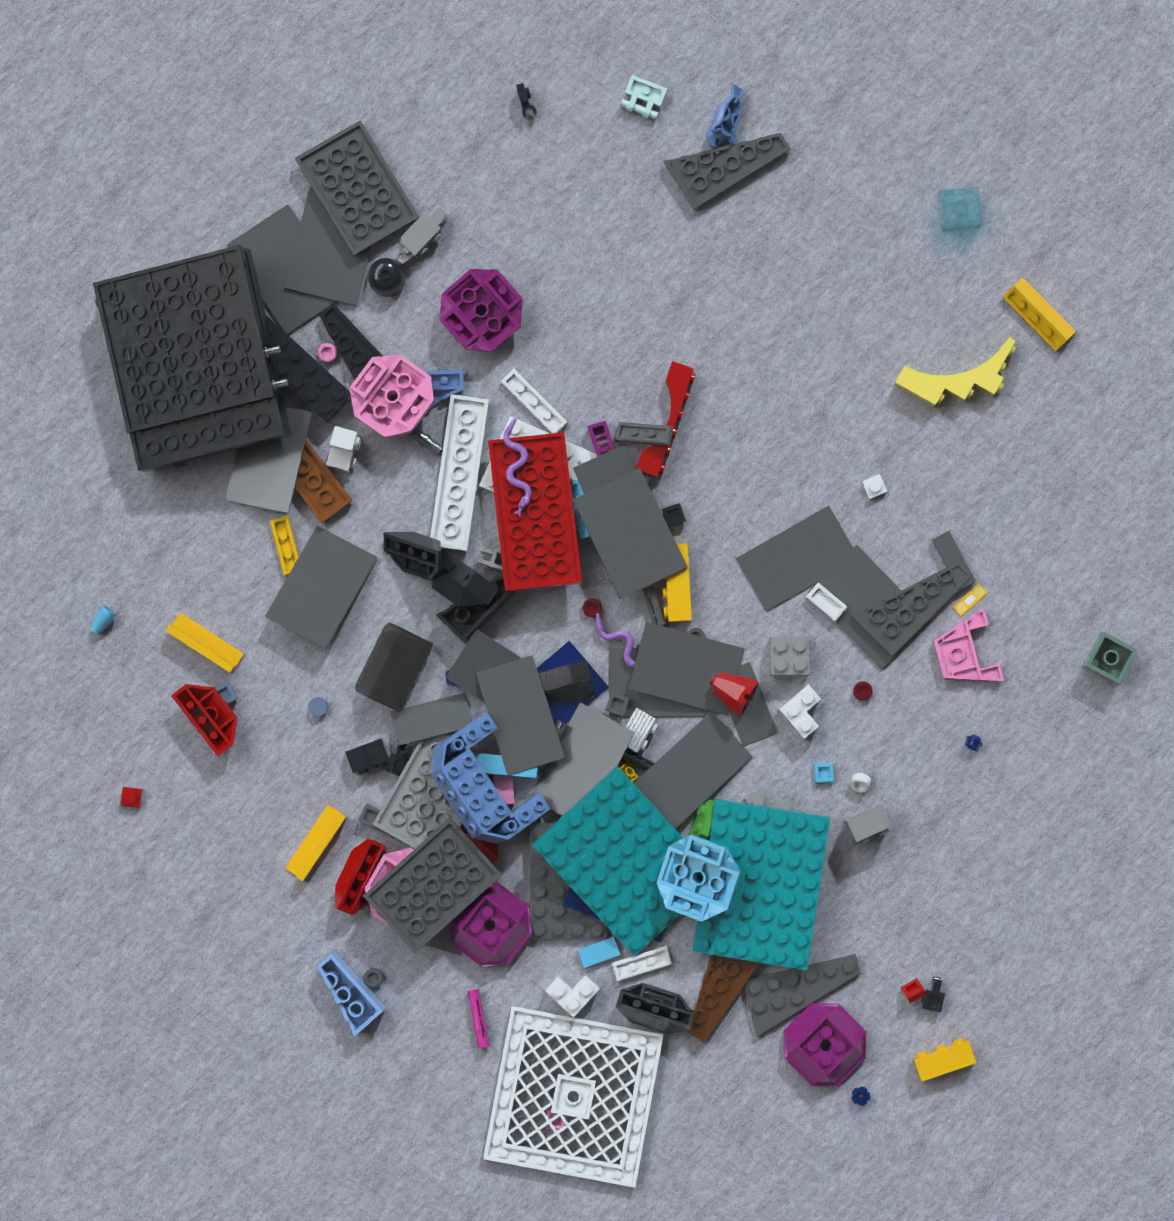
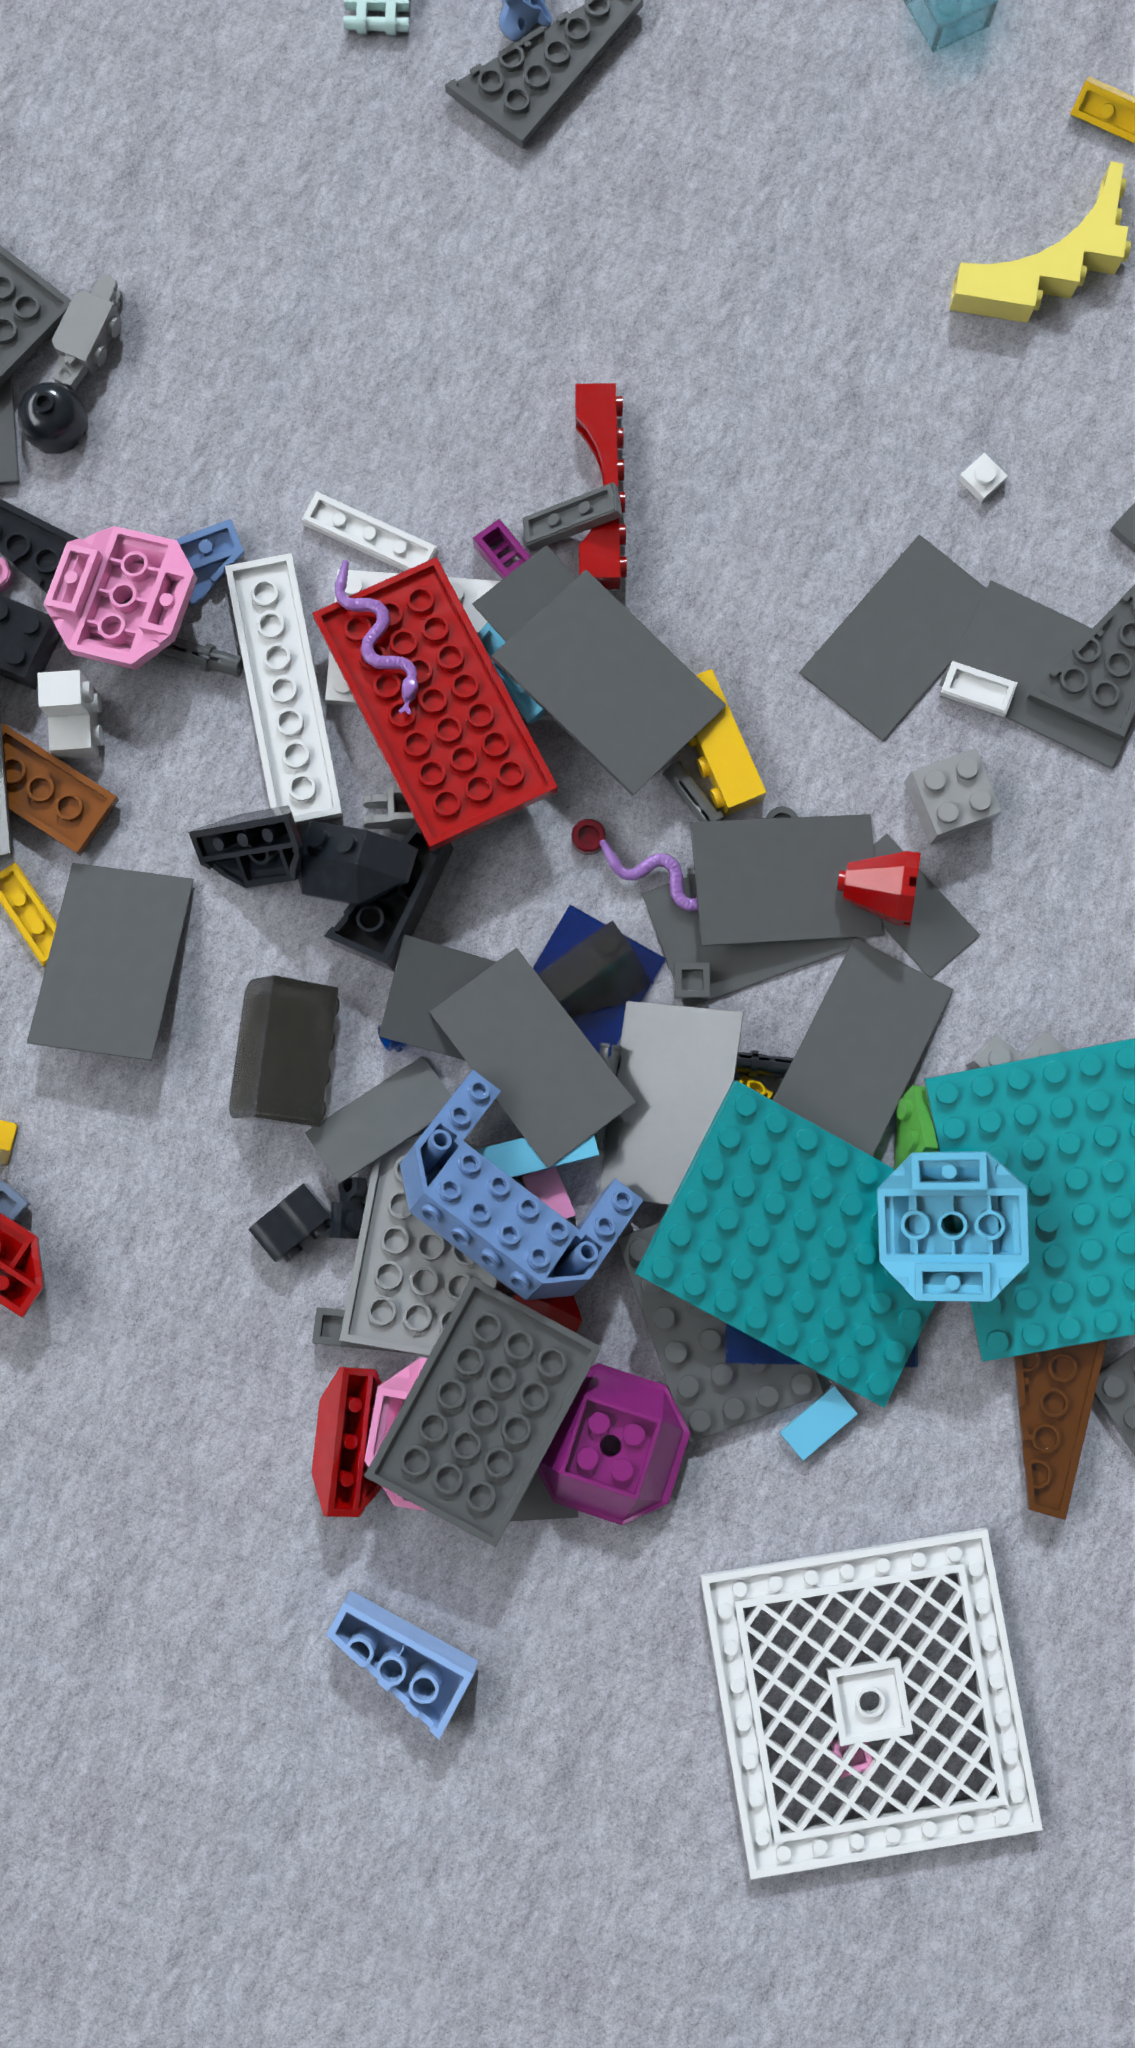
camera: 20 degrees left, 5 degrees down
yellow panel [286,805,347,882] -> none
sand blue tile [308,697,328,717] -> none
dark grey tile [363,968,383,988] -> none
magenta piece [439,269,523,352] -> none
dark pink pin [467,989,490,1048] -> none
black plate [516,83,537,118] -> none
white brick [545,974,600,1017] -> none
white tile [612,946,672,982] -> none
black wedge [616,983,694,1034] -> none
white brick [625,707,658,753] -> none
black plate [662,503,686,527] -> none
white brick [778,684,821,739] -> none
medium azure tile [814,763,834,783] -> none
dark red tile [853,681,873,701] -> none

